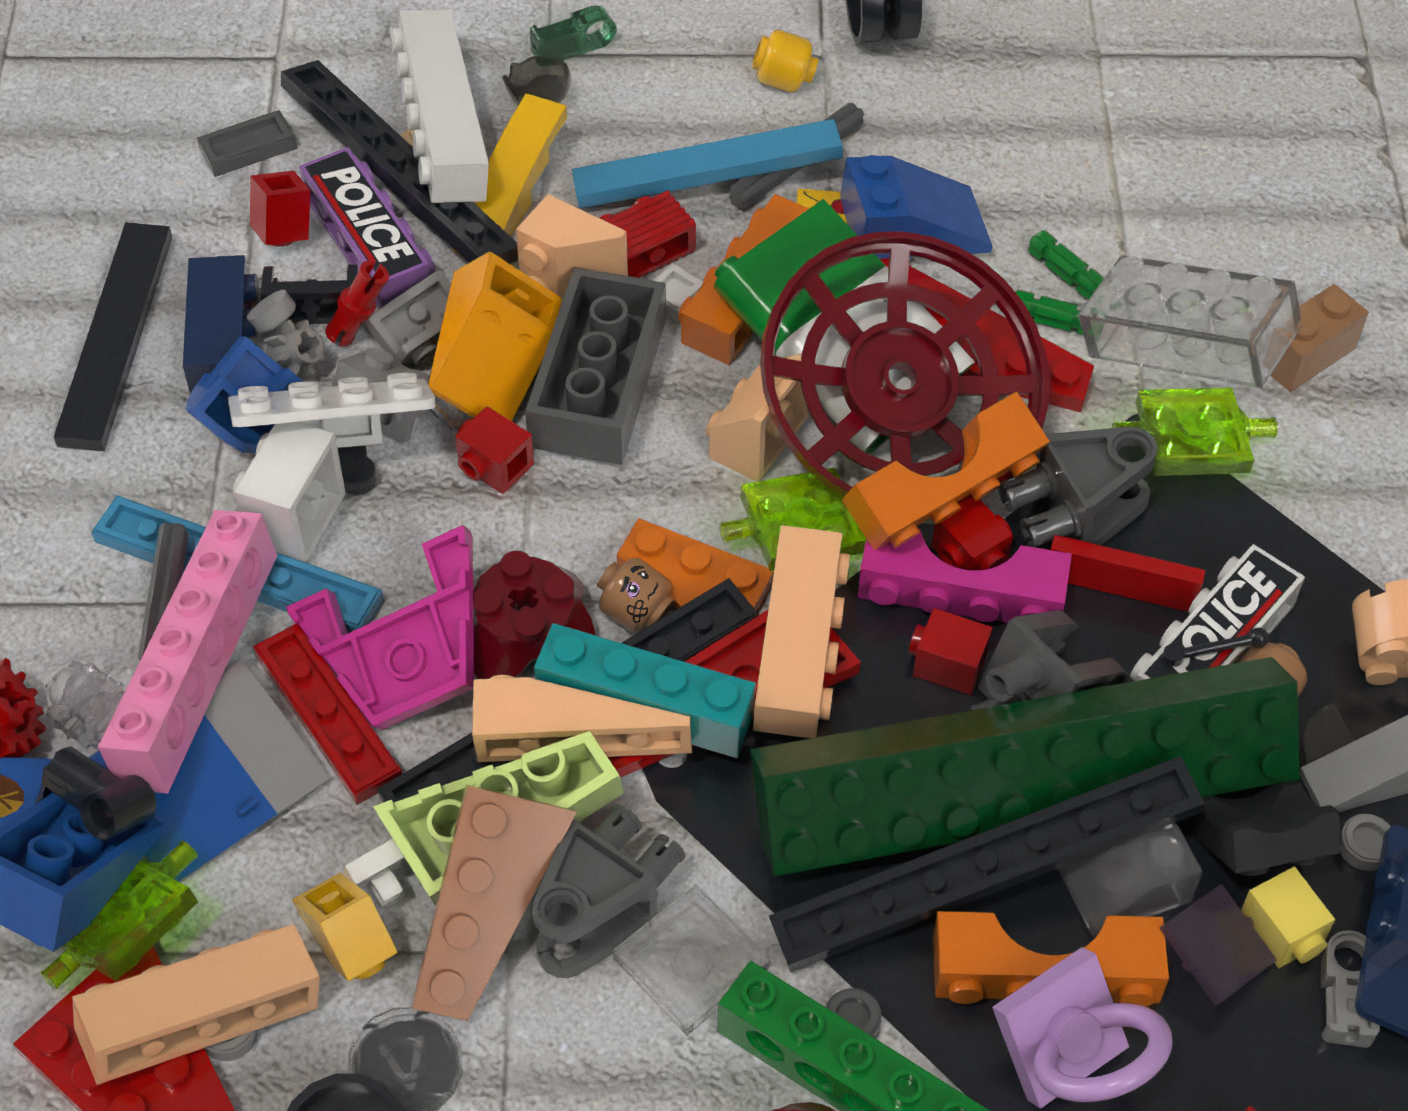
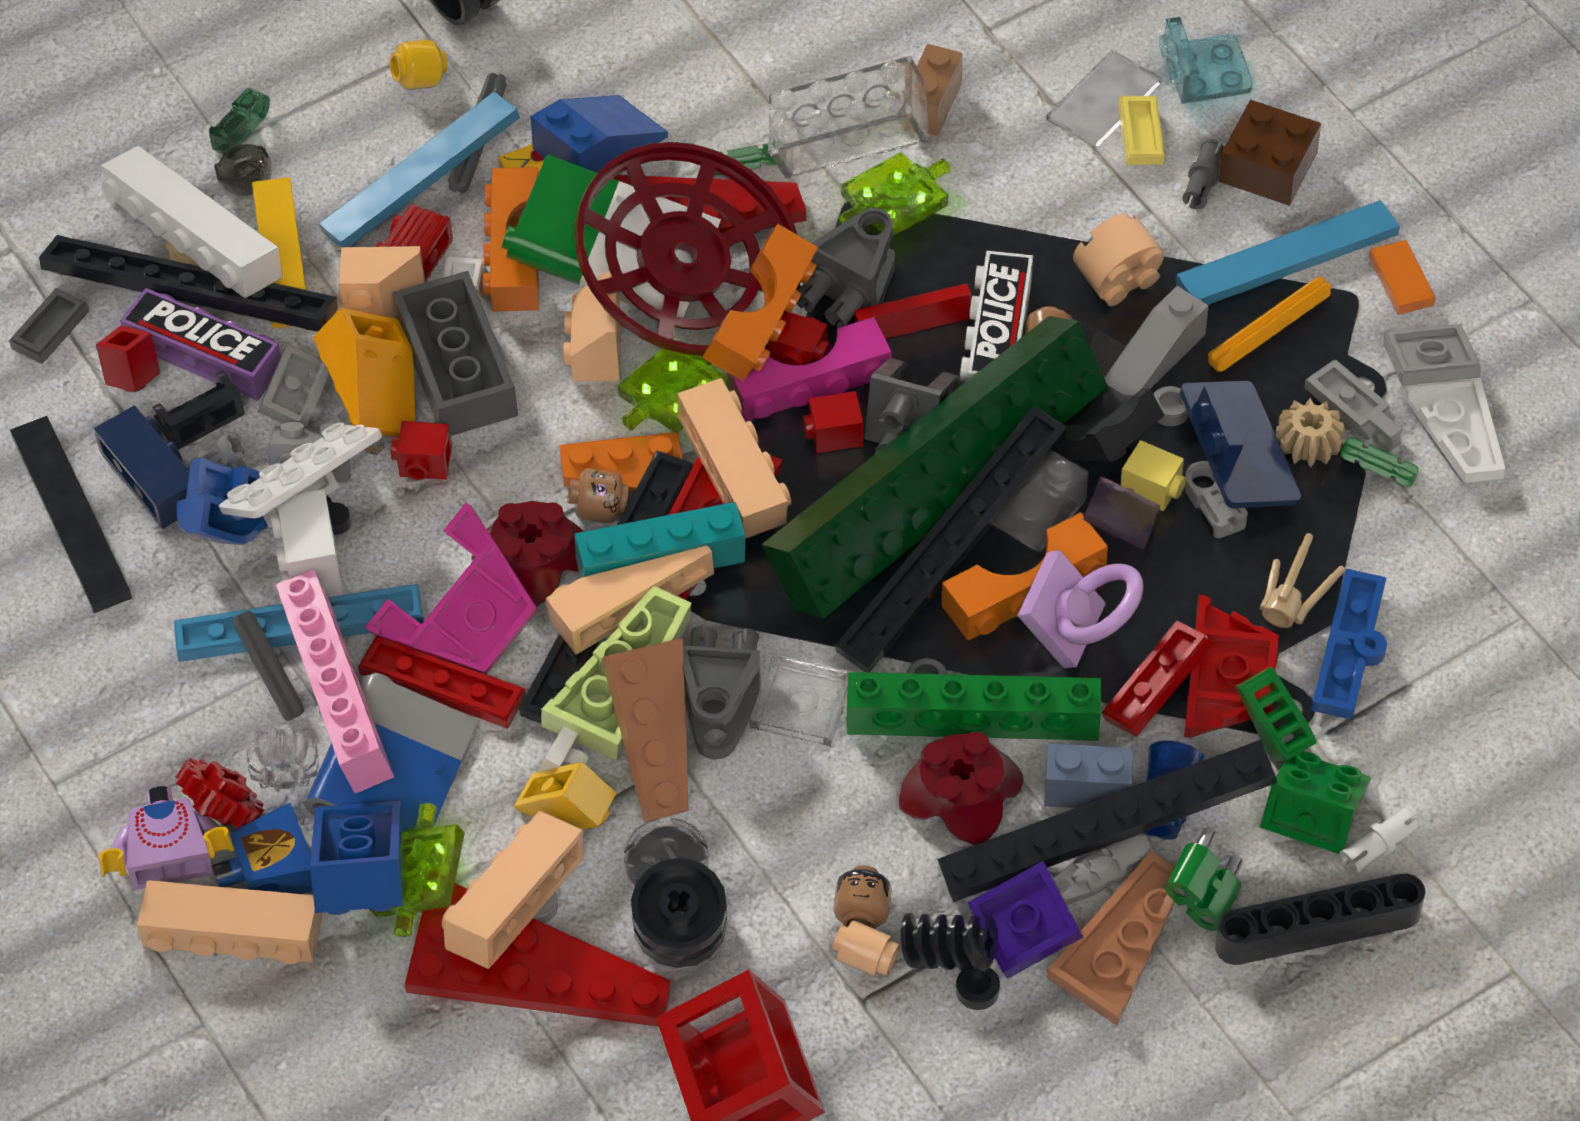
camera: 30 degrees left, 0 degrees up
black piece [41,746,156,840] -> none
light grey tile [247,290,296,333] -> none
red pin [325,261,389,346] -> none
green axle [1028,230,1106,300] -> none
black hinge [1162,628,1269,667] -> none

